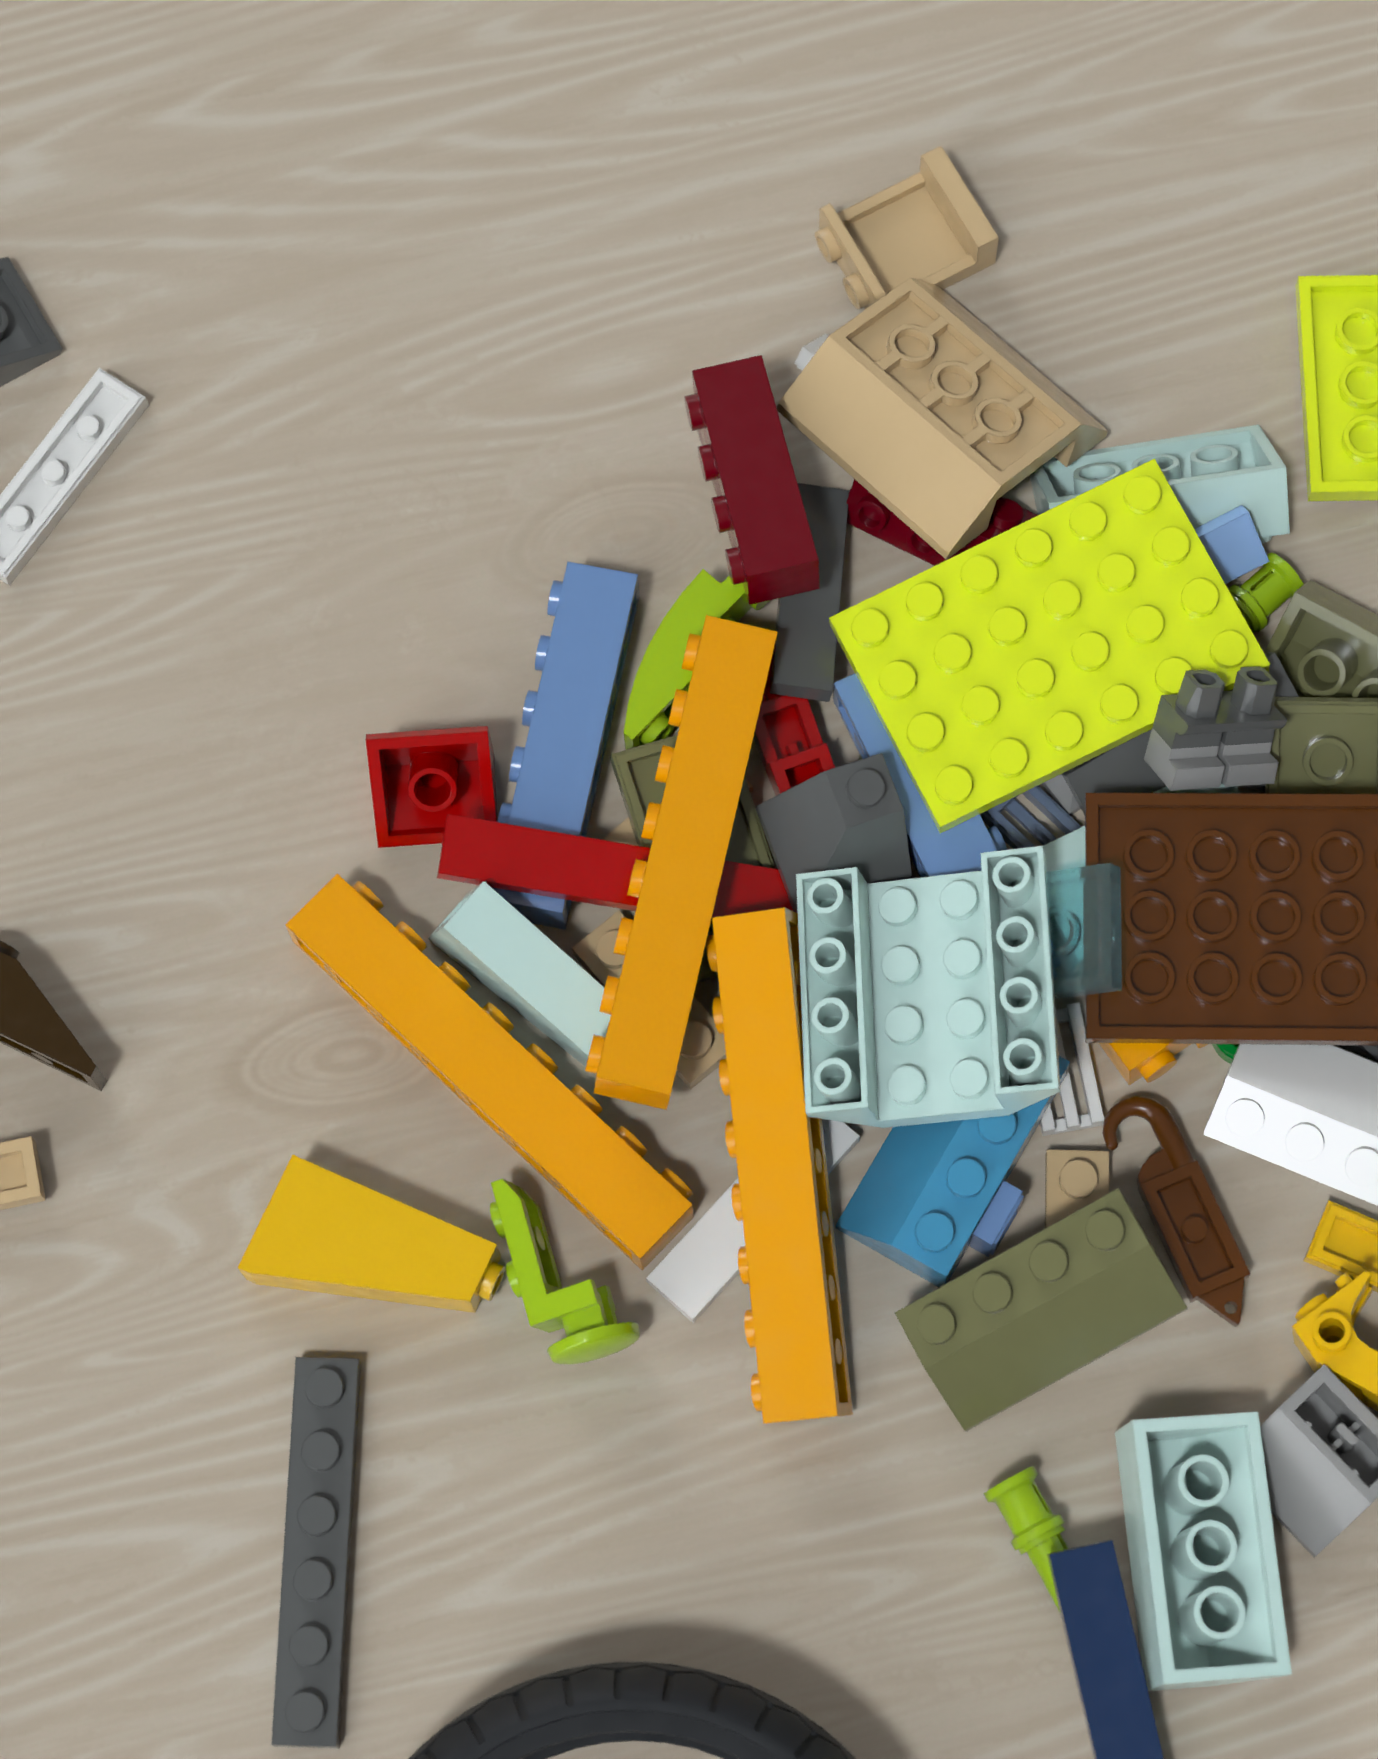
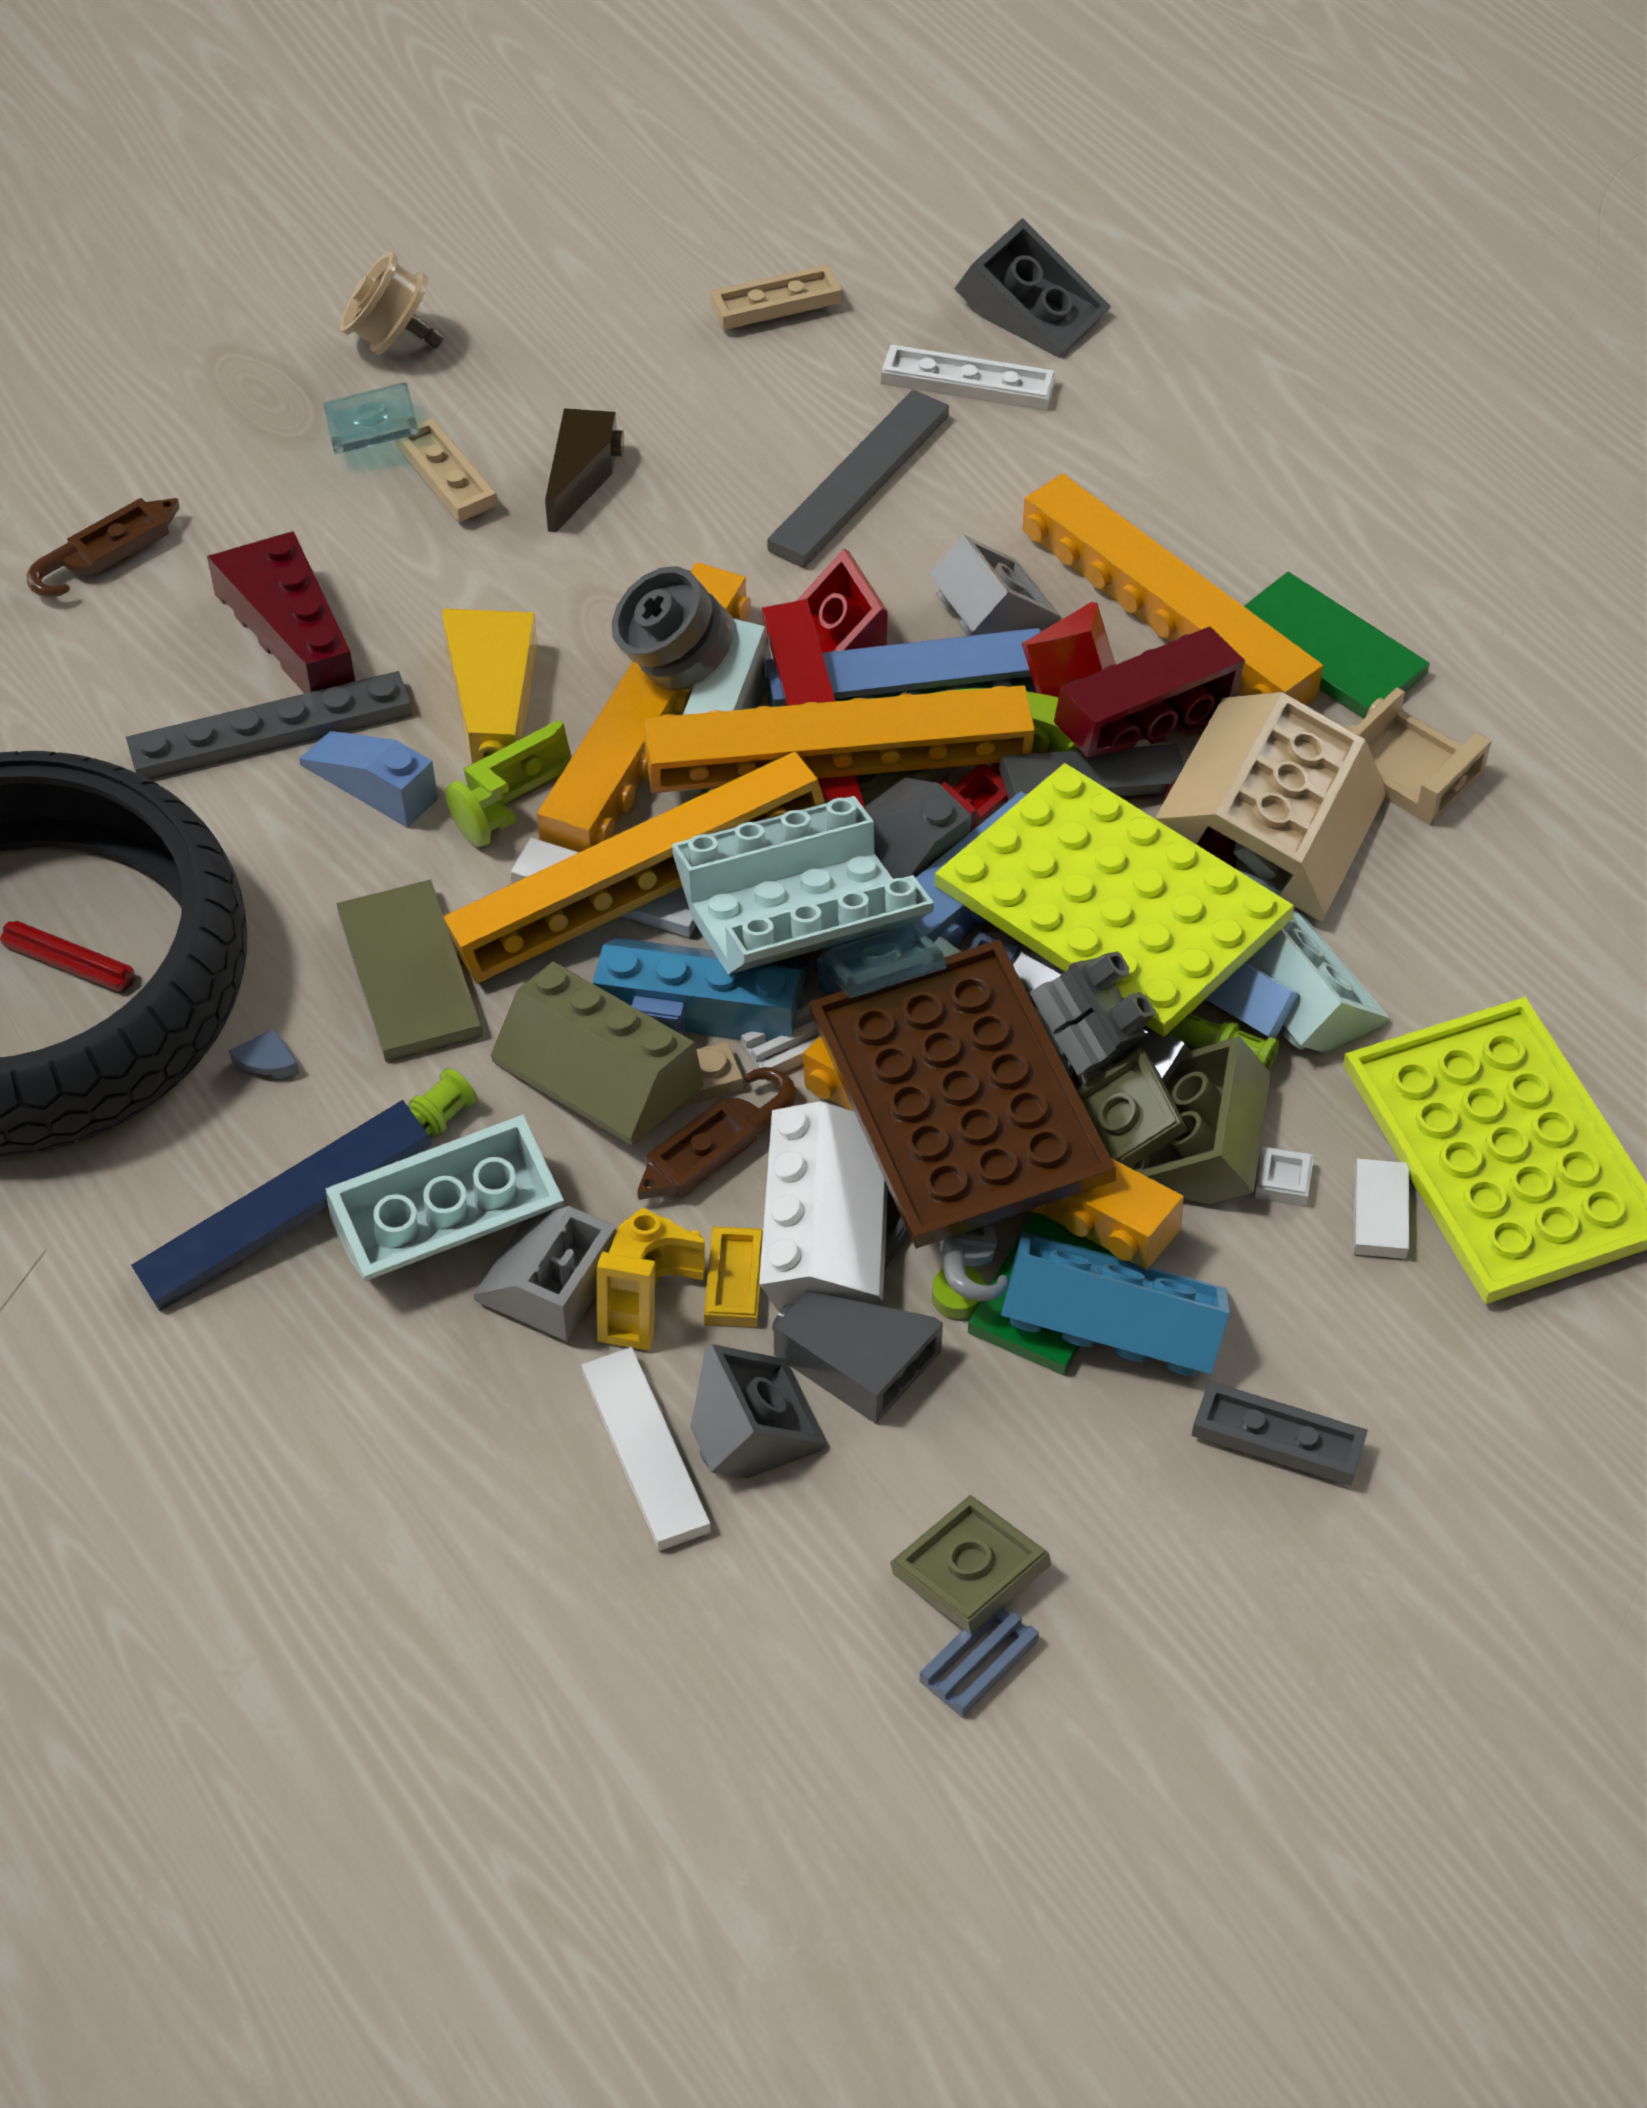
camera: 65 degrees right, 20 degrees down
none -> dark red wedge [207,531,355,694]
none -> sand blue tile [229,1029,299,1079]
none -> medium blue slope [299,731,438,828]
none -> olive tile [336,879,483,1061]
none -> dark grey wheel [611,566,734,690]
none -> dark grey tile [767,389,949,568]
none -> light grey slope [928,534,1061,636]
none -> red slope [1021,602,1115,698]
none -> light orange brick [1022,473,1323,705]
none -> green tile [1244,571,1430,718]

